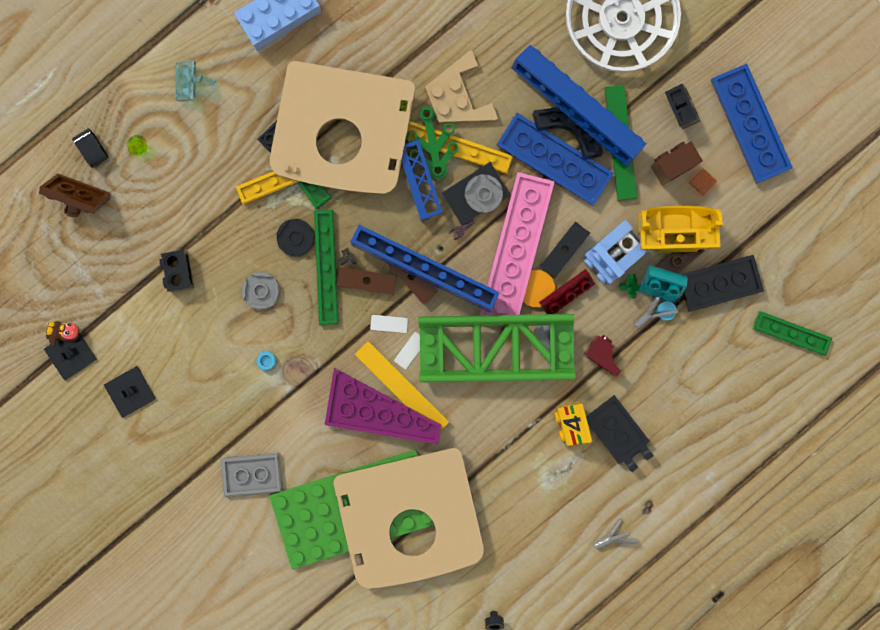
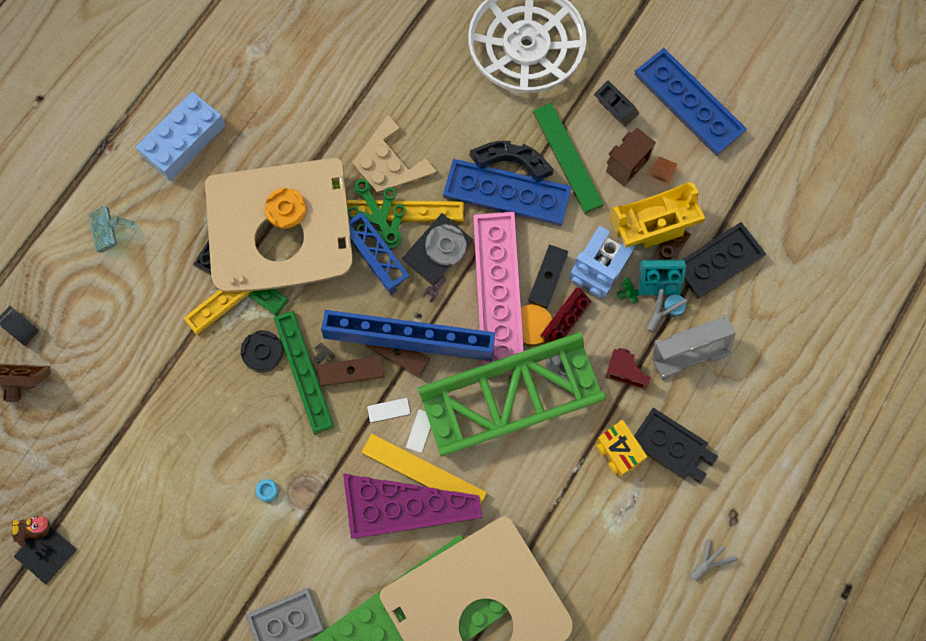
camera: 15 degrees left, 15 degrees down
black piece [104,366,156,418] -> none
clear neon green tile [127,135,147,155] -> none
black brick [159,250,194,292] -> none
light grey tile [241,272,280,310] -> none
blue brick [512,45,647,167] -> none
green tile [752,311,832,356] -> none
none -> light orange tile [264,188,306,229]
none -> light grey piece [652,315,736,380]

